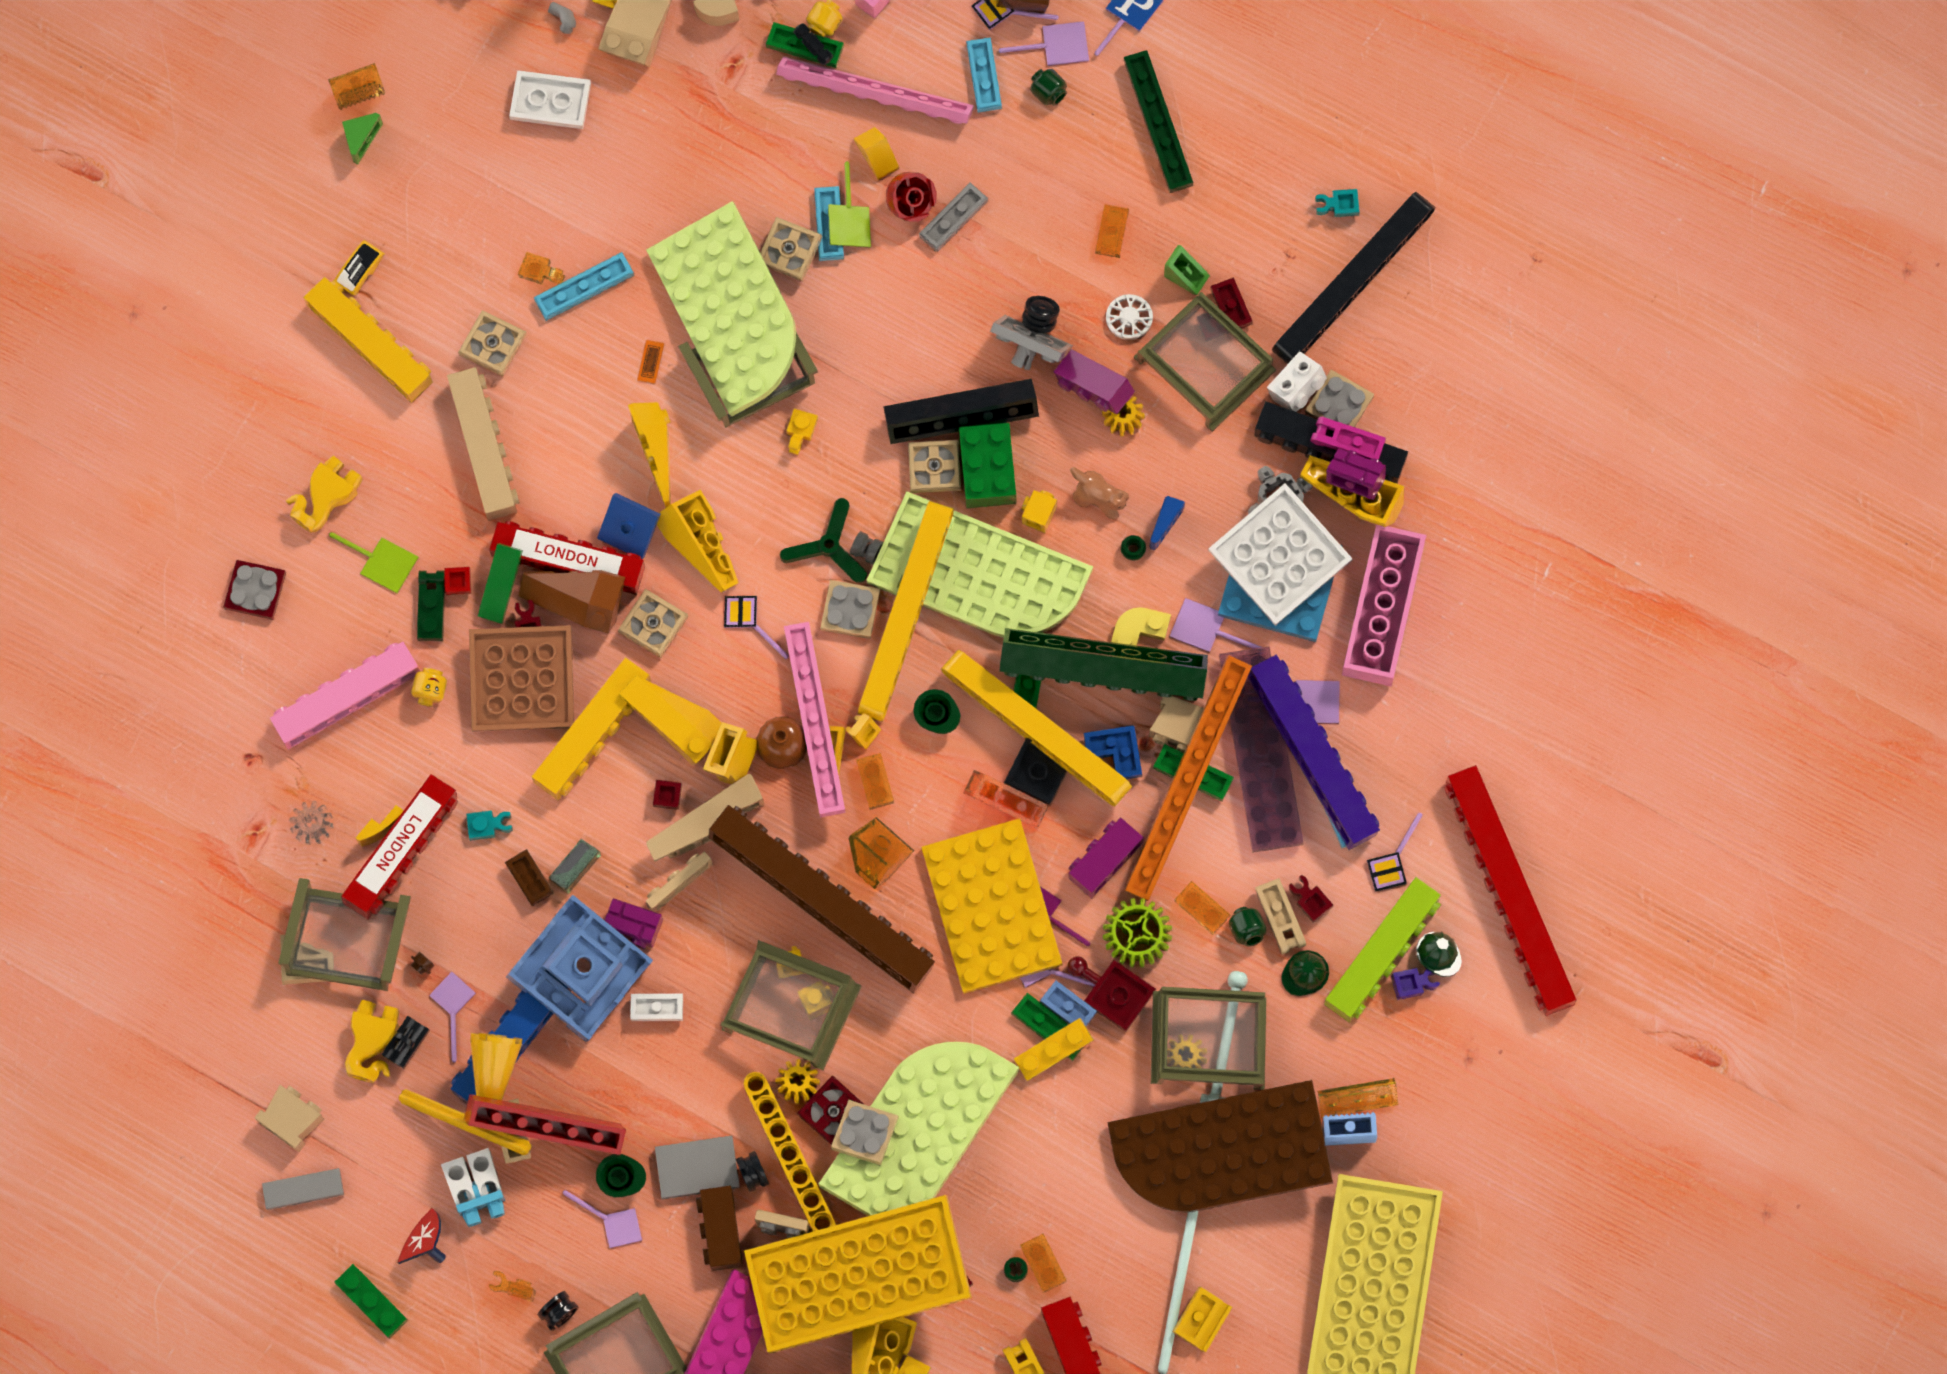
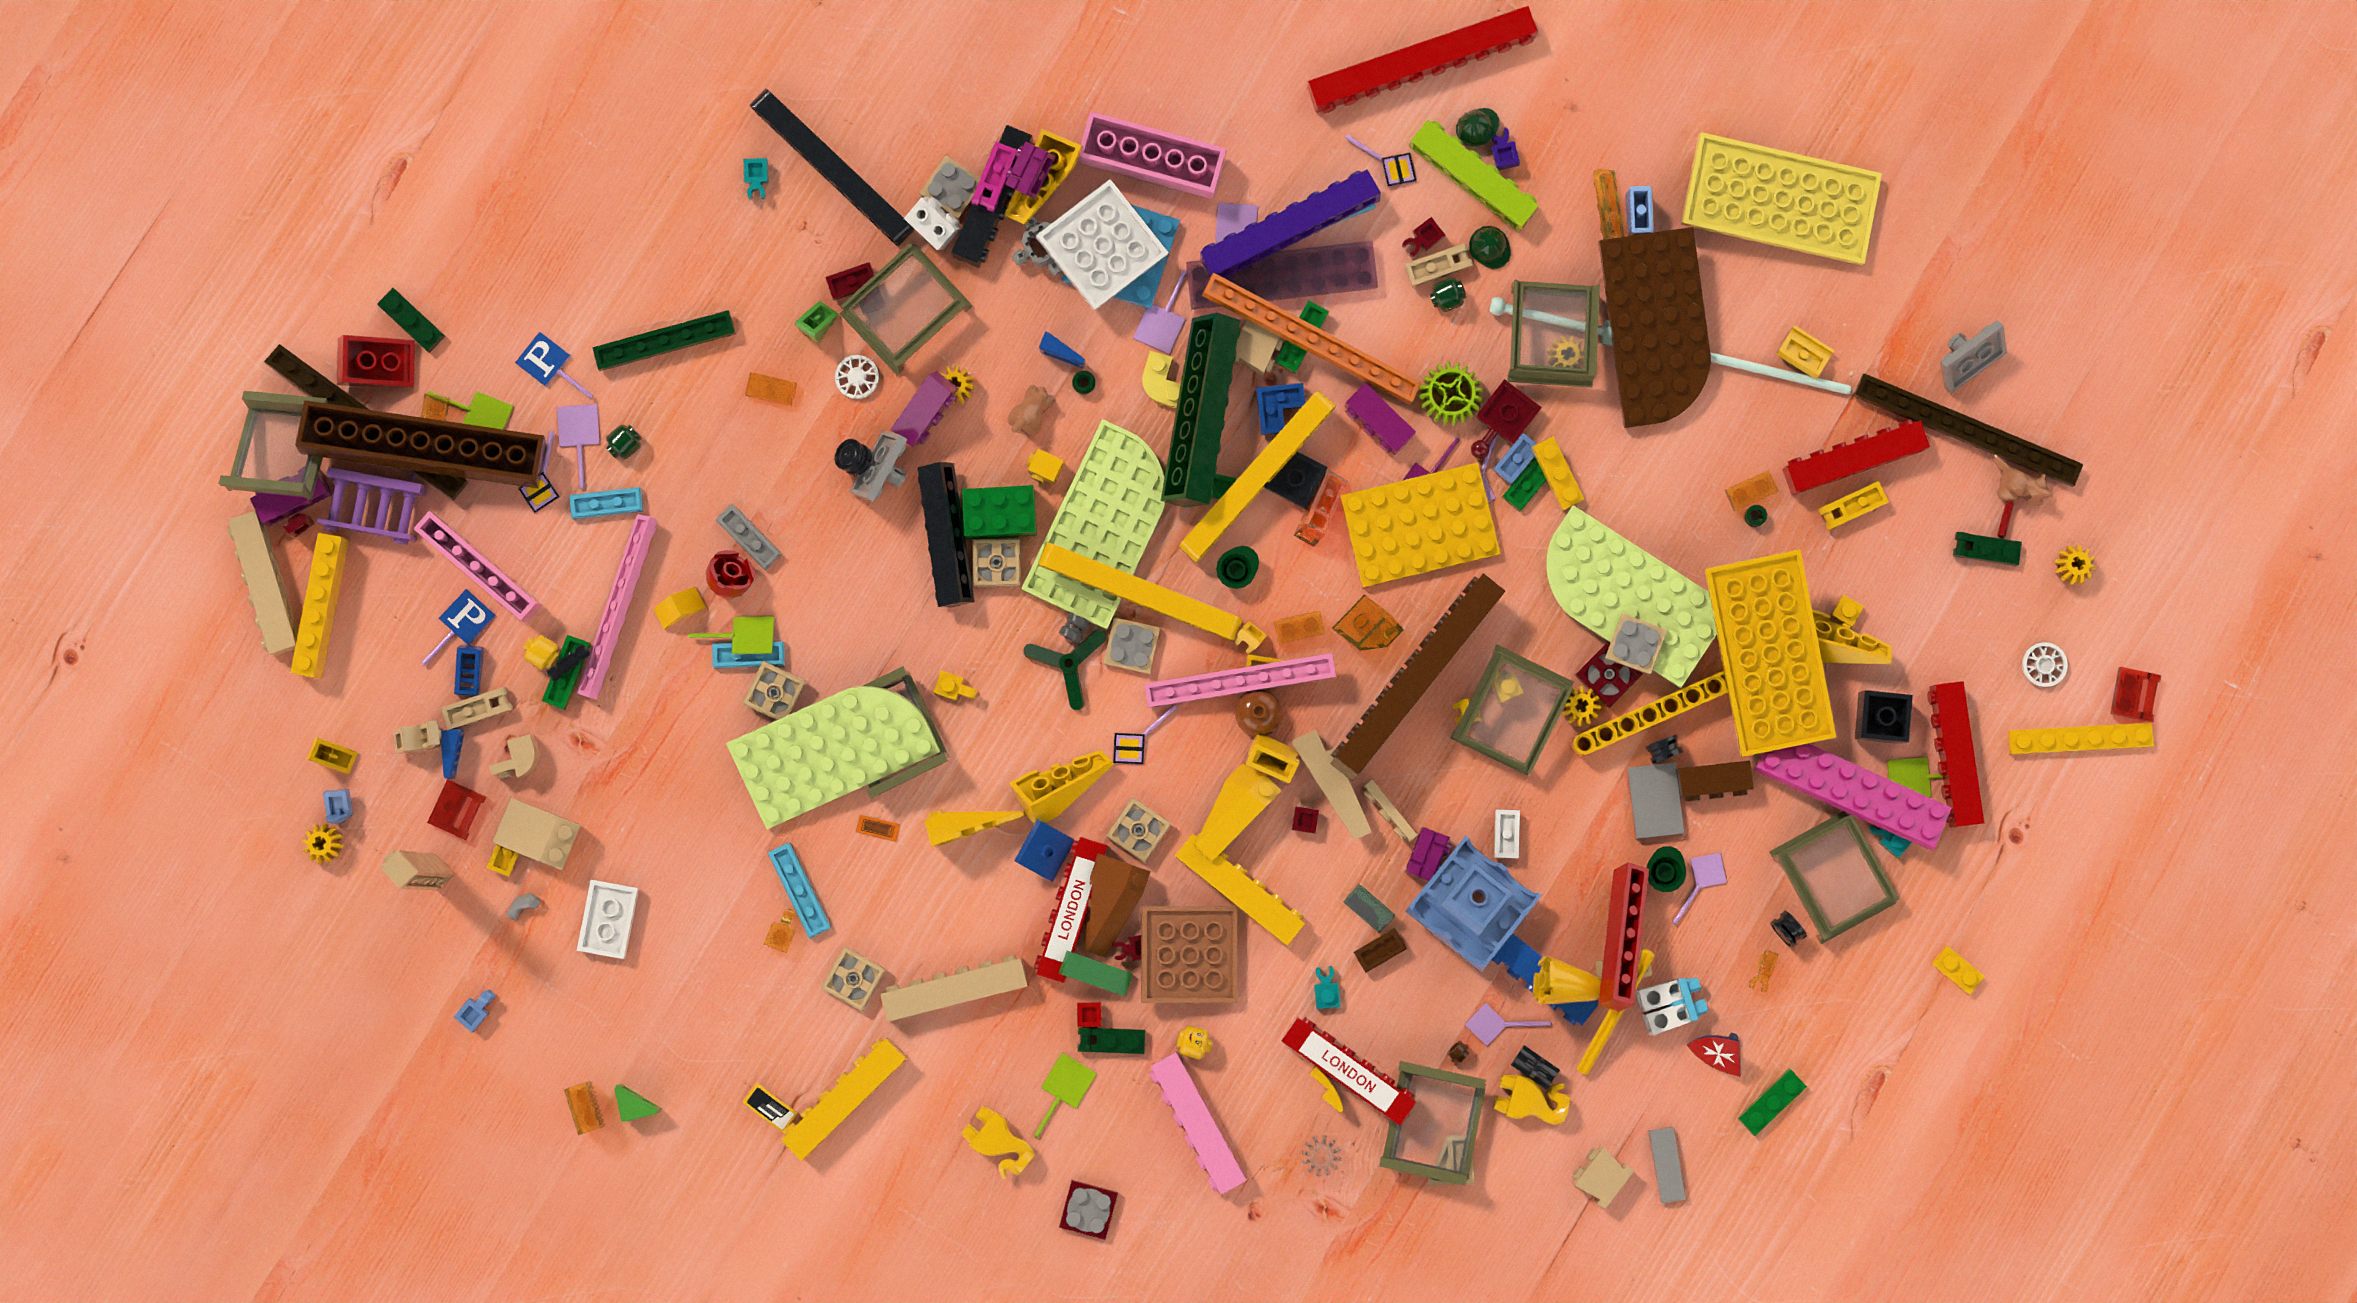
camera: 90 degrees left, 10 degrees up
tan piece [755,1209,811,1238] -> none
clear yellow plate [1174,881,1230,935] -> none

